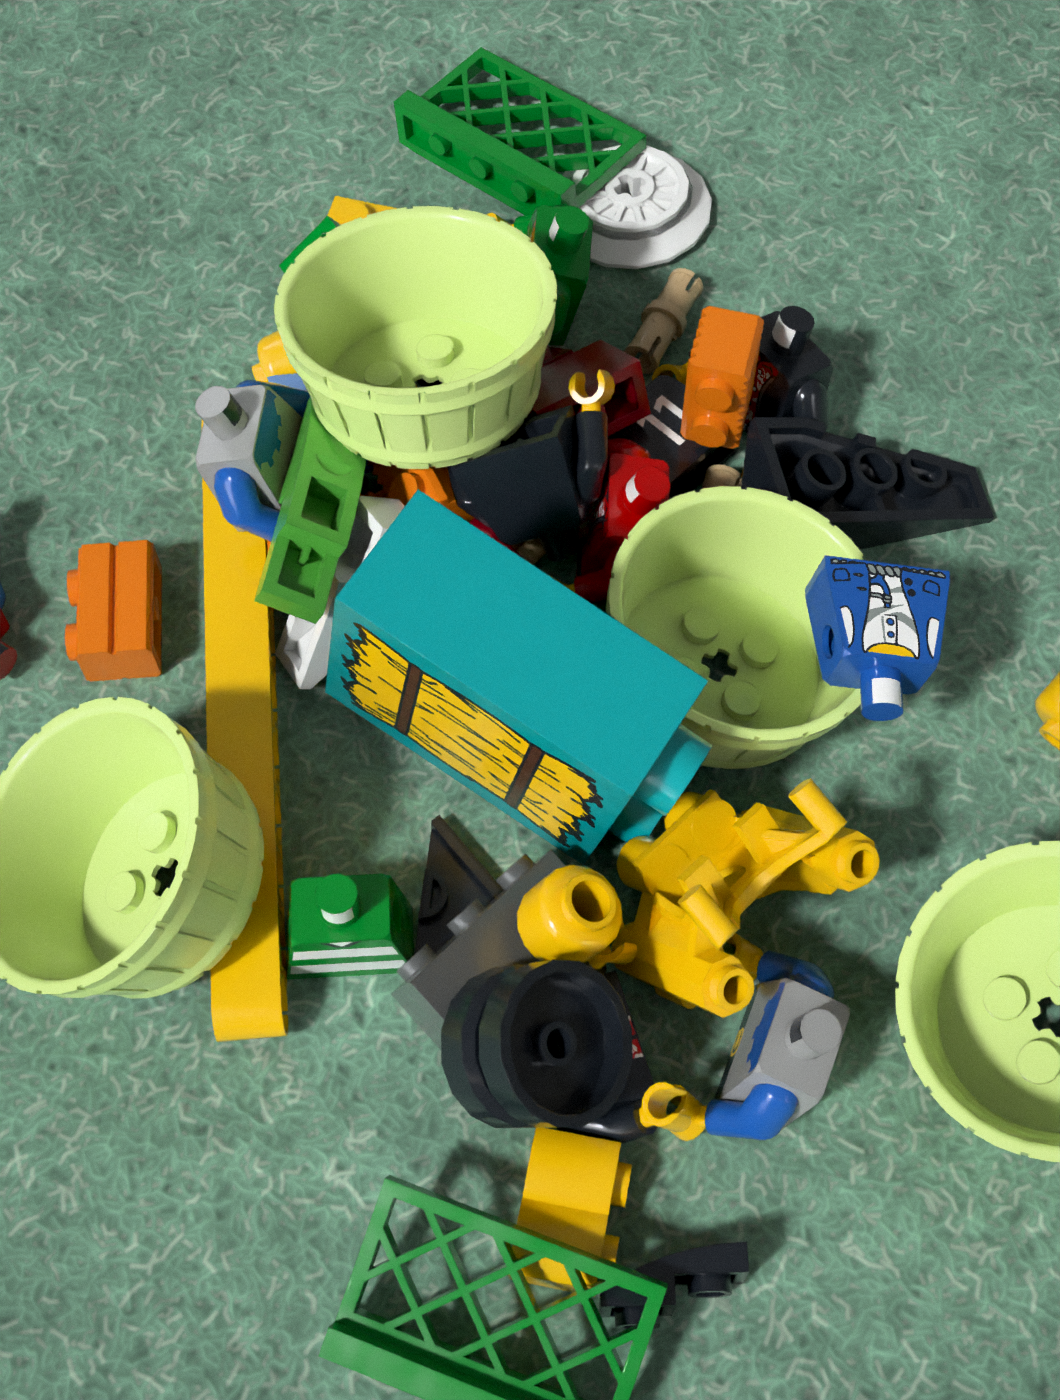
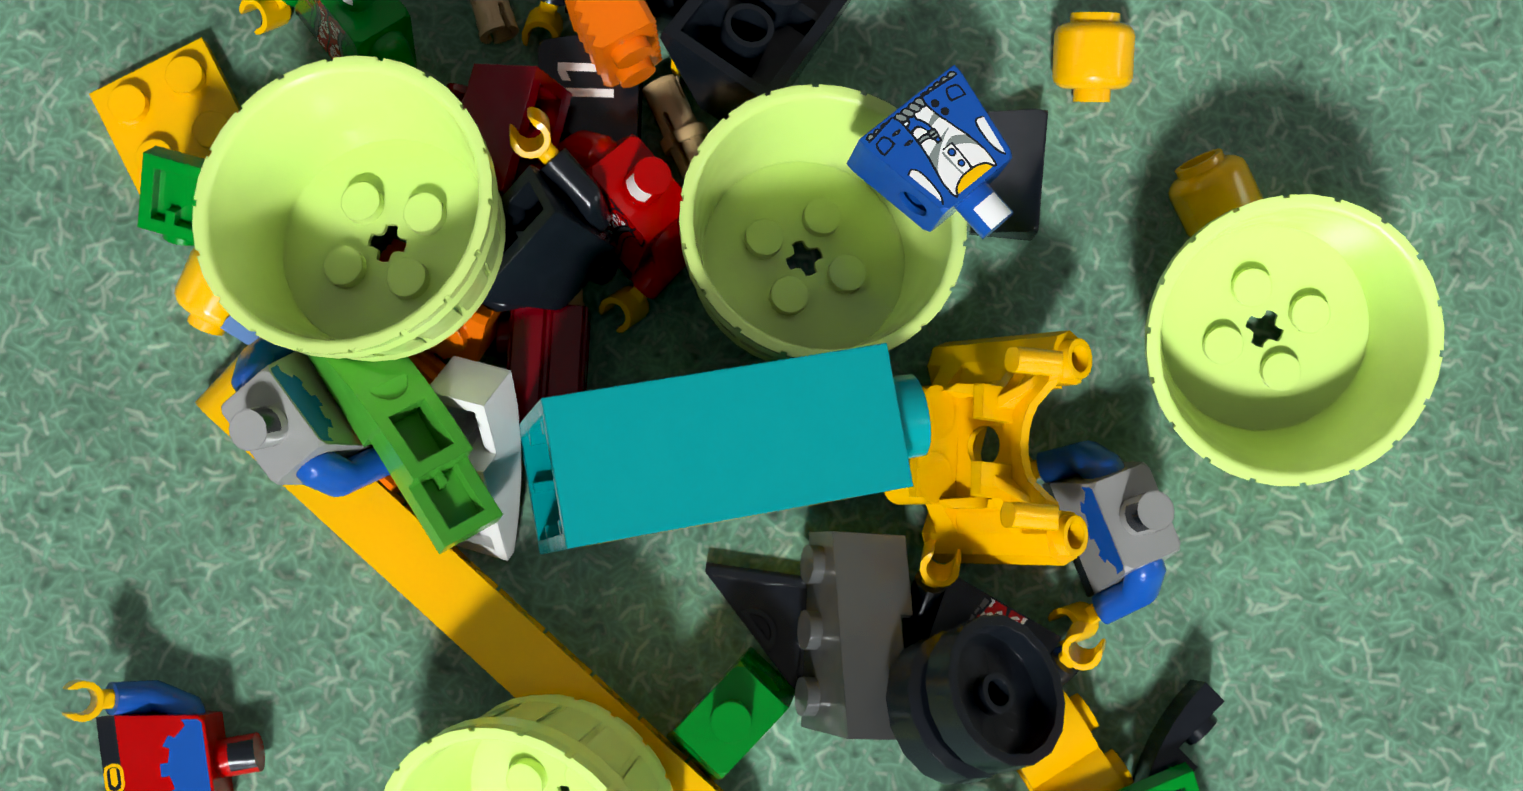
camera: 50 degrees left, 20 degrees up
orange brick [65,540,162,682] -> none
yellow head [517,865,622,963] -> none
none -> black slope [969,109,1048,241]

